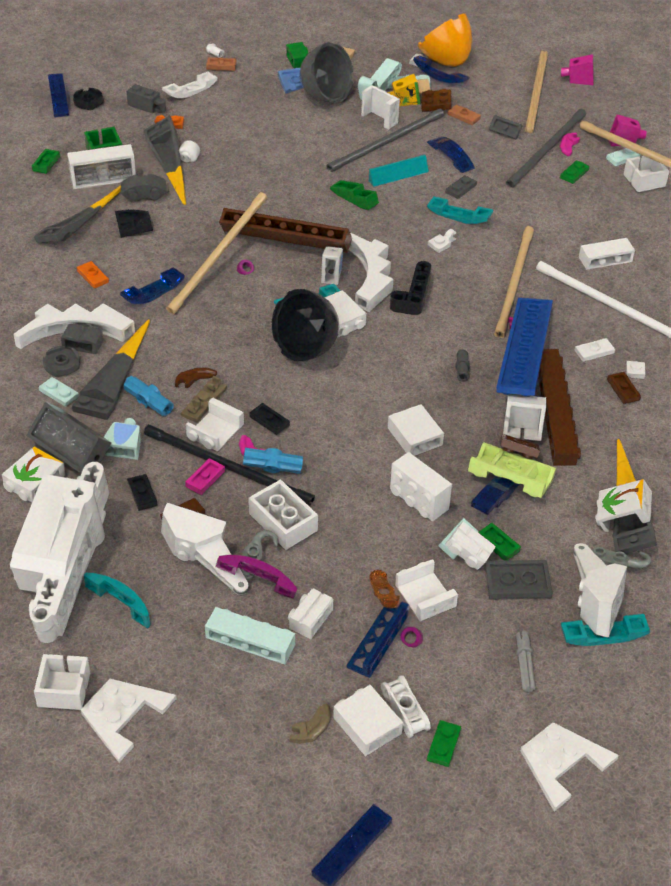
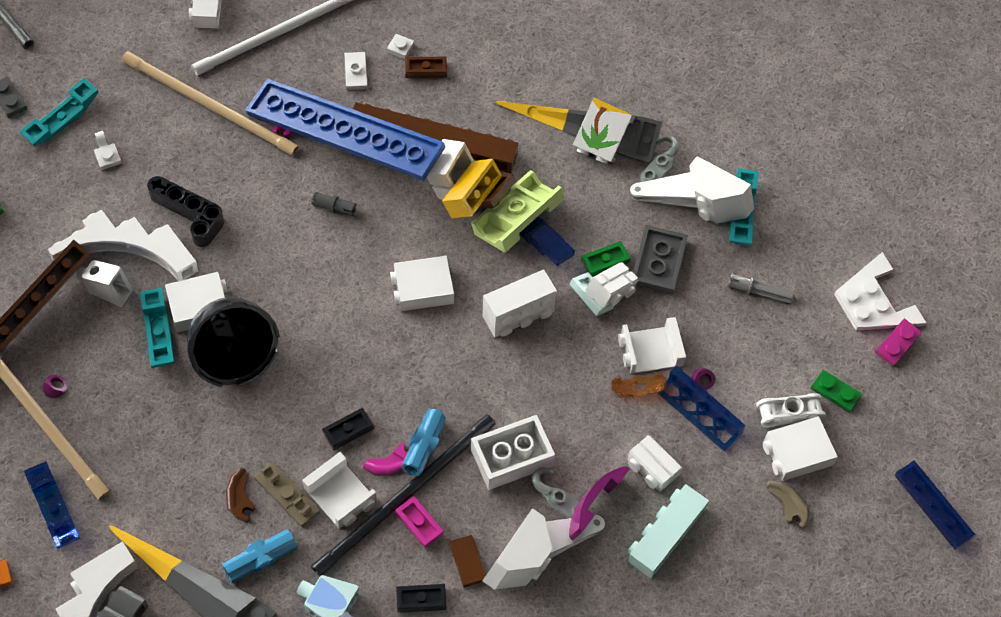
camera: 75 degrees left, 15 degrees up
none -> yellow brick [442,159,502,218]
none -> dark pink plate [875,318,922,366]

